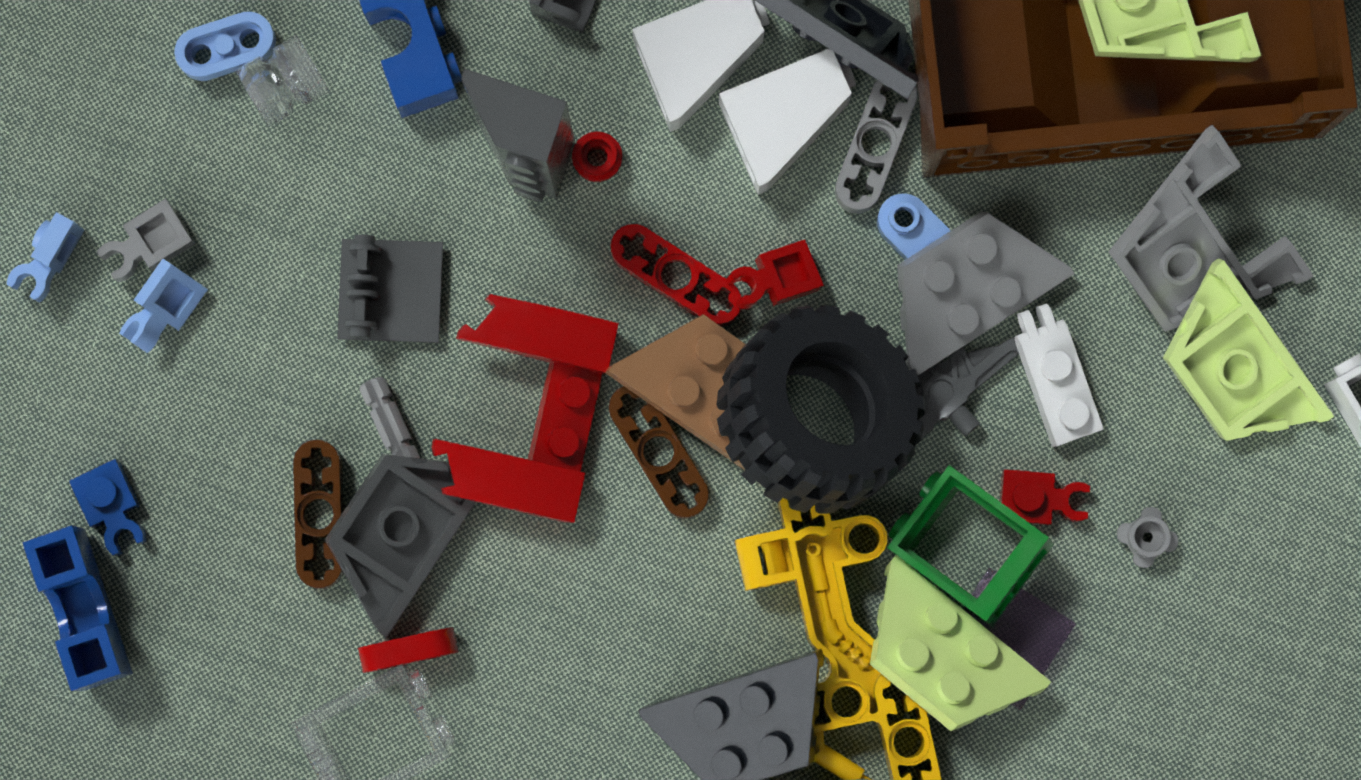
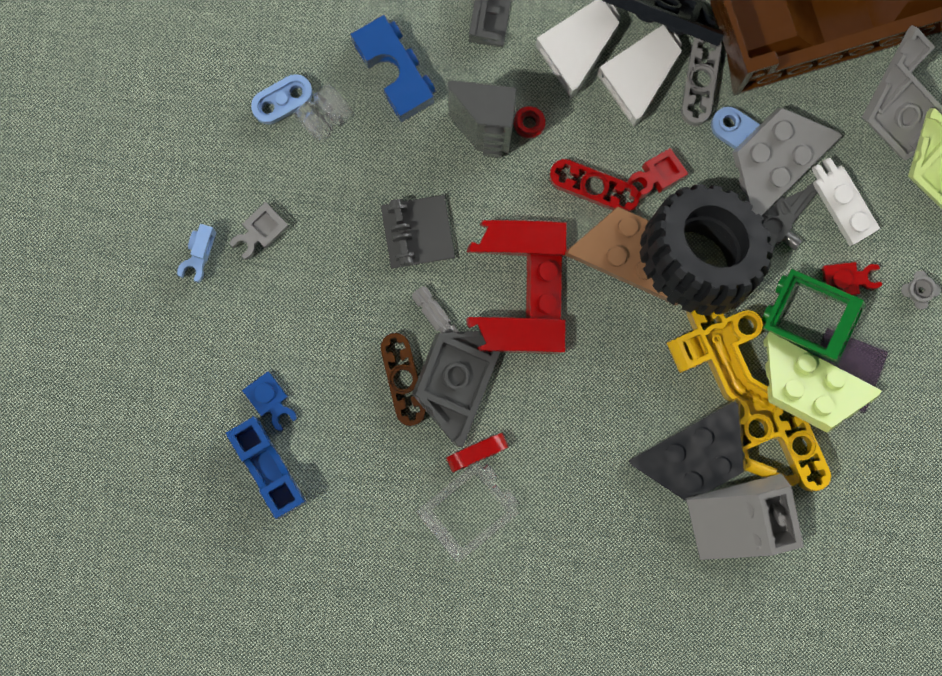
camera: 15 degrees left, 0 degrees up
light blue plate [119,259,208,353] -> none
reddish brown beam [609,386,708,519] -> none

